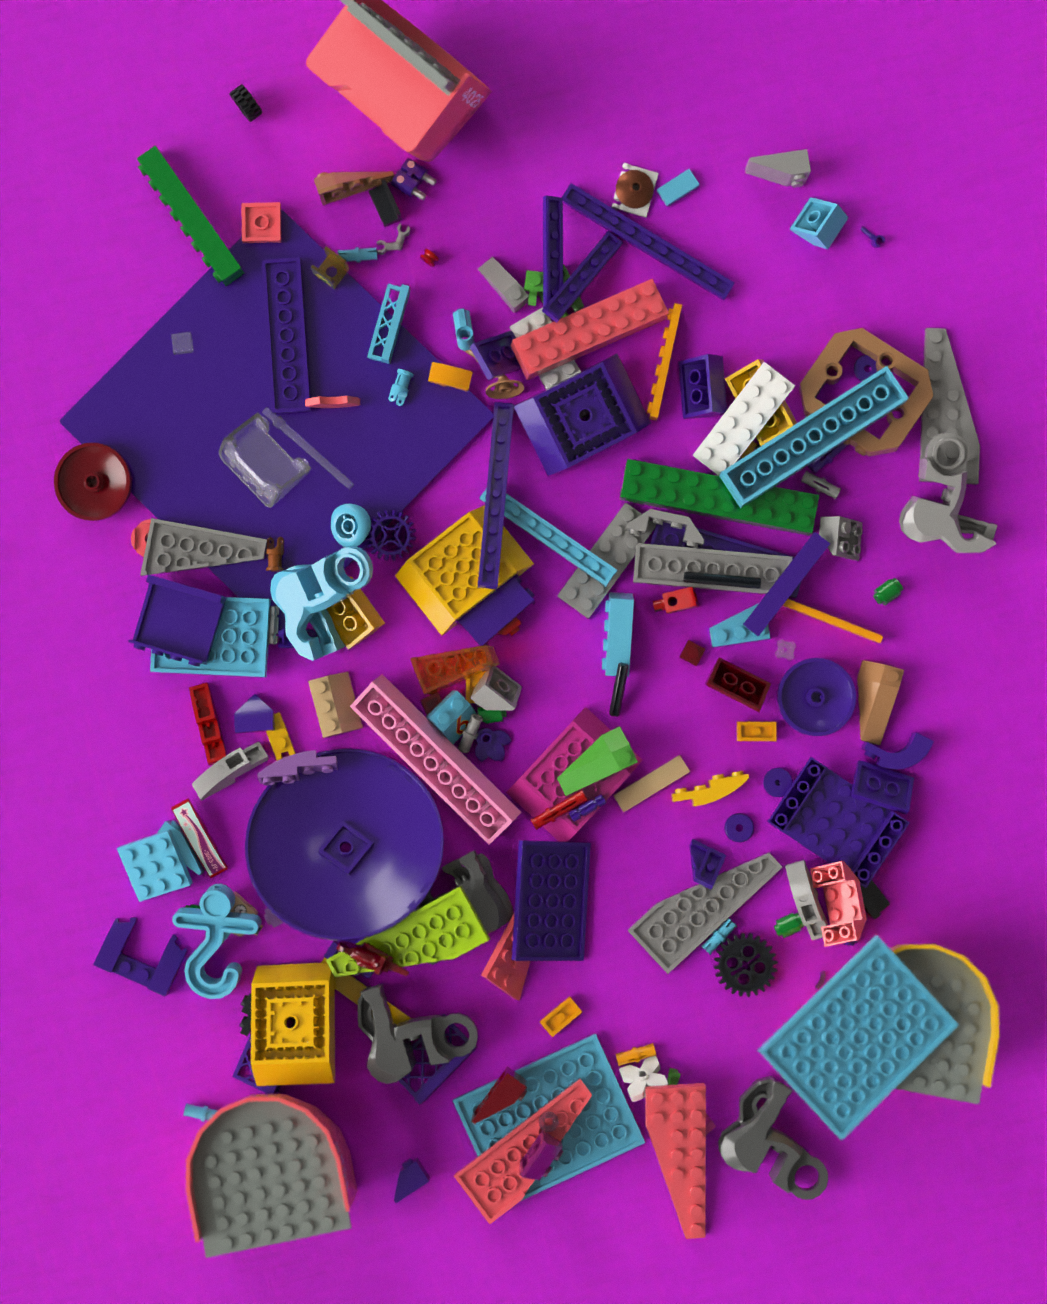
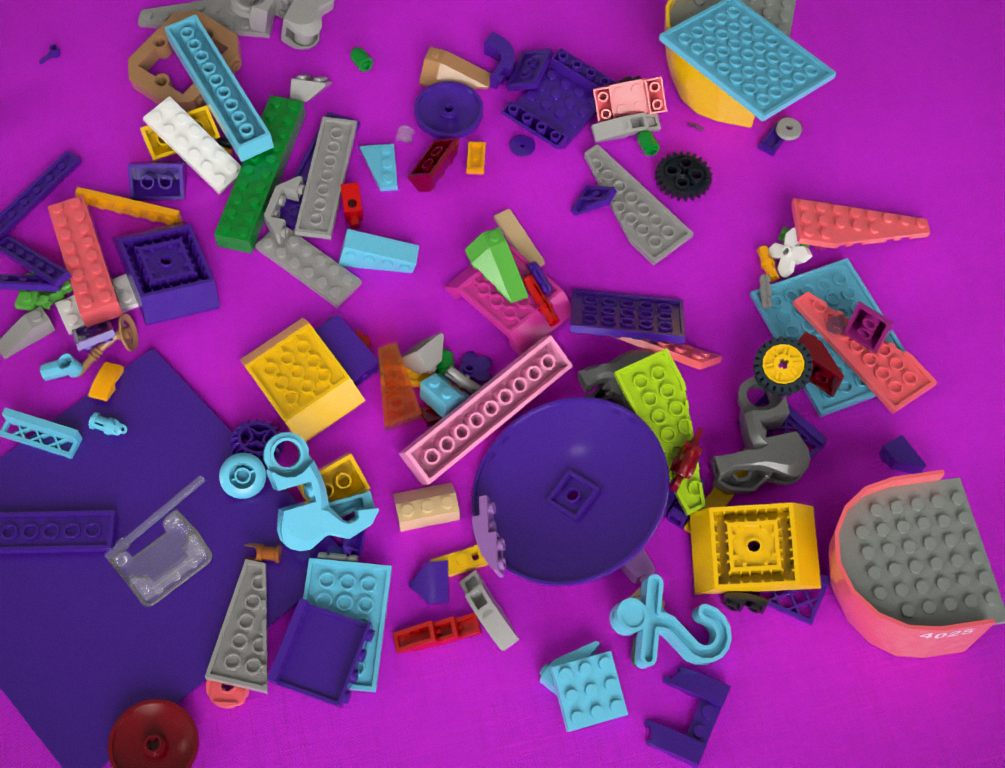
camera: 90 degrees left, 25 degrees down
clear tile [171,332,194,355] -> none
slope [171,798,228,878] -> none
medium azure pin [183,1103,217,1122] -> none
coral tile [305,396,360,408] -> none
dark purple plate [477,402,514,589] -> none
medium azure plate [479,488,617,587] -> none
light orange plate [540,996,582,1037] -> none
black axle [609,662,629,717] -> none
yellow slope [671,771,749,807] -> none
dark red plate [679,640,705,666] -> none
black axle [683,572,761,589] -> none
medium azure pin [702,918,737,955] -> none
dark grey animal [718,1076,828,1200] -> none
dark purple piece [724,813,754,843] -> none
dark purple tile [742,532,830,637] -> none
light orange tile [783,599,883,643] -> none
medium azure slope [790,197,849,249] -> none
light grey pin [801,471,841,499] -> none
dark purple piece [854,355,878,381] -> none
none -> wheel [753,336,813,396]
none -> light grey axle [759,274,772,309]

